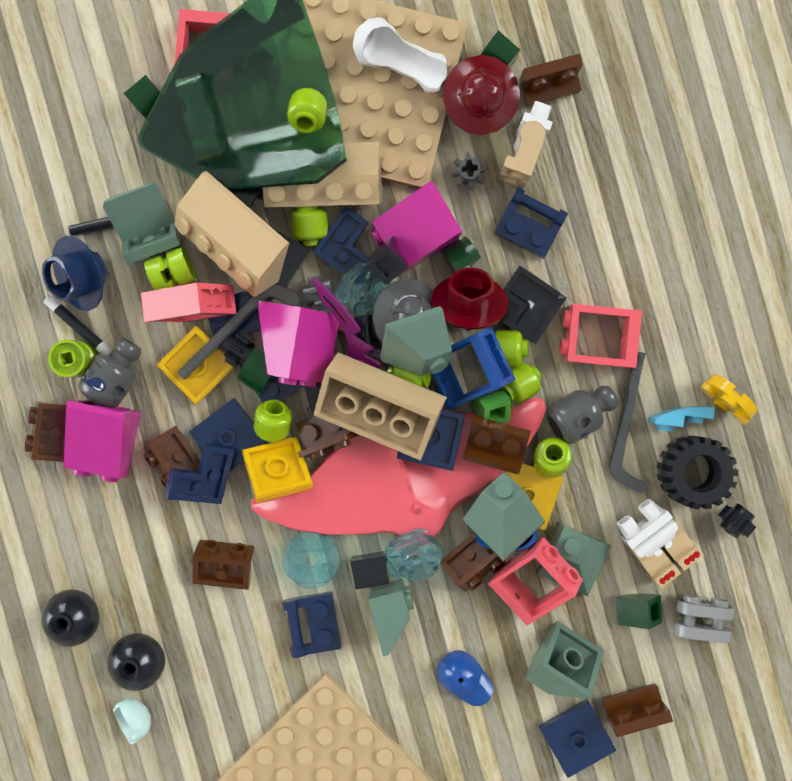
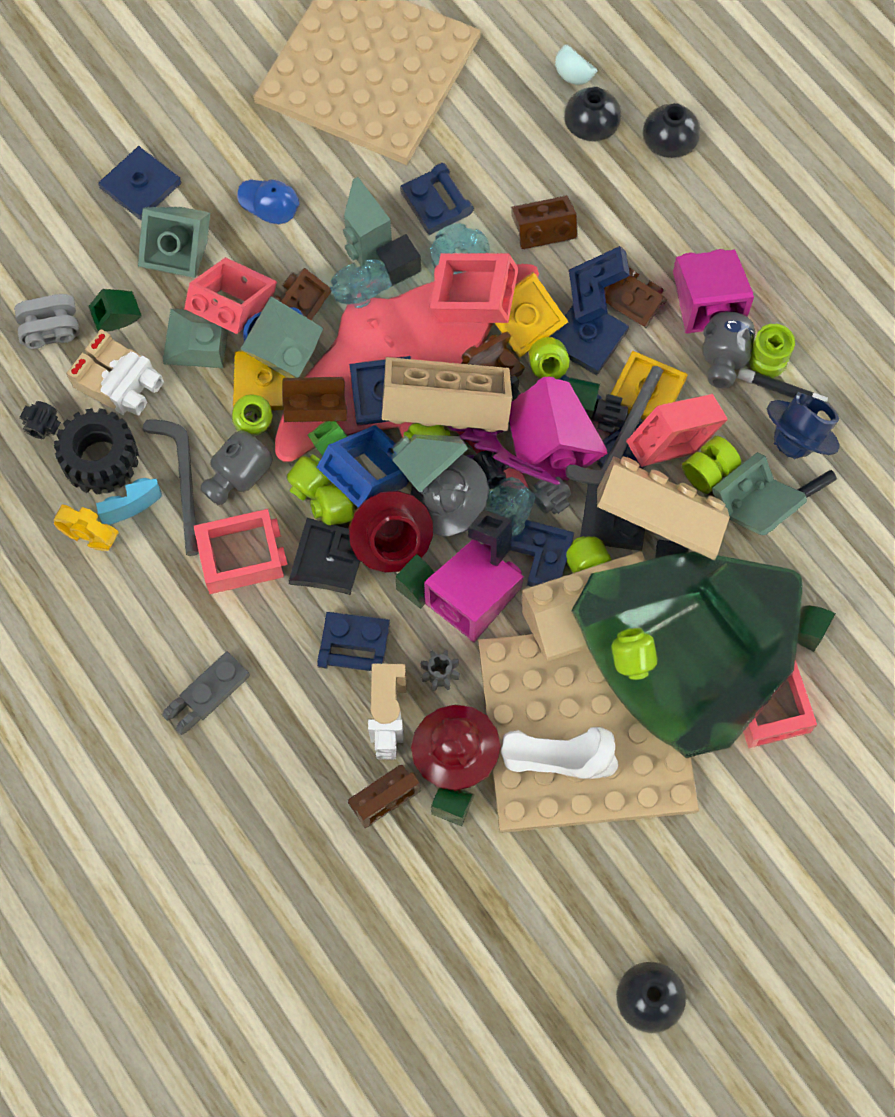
camera: 155 degrees right, 20 degrees down
reddish brown bracket [24,401,67,462] -> none
reddish brown bracket [603,683,673,737] -> none
none -> dark grey hinge [162,651,250,735]
none -> coral window [429,253,518,323]

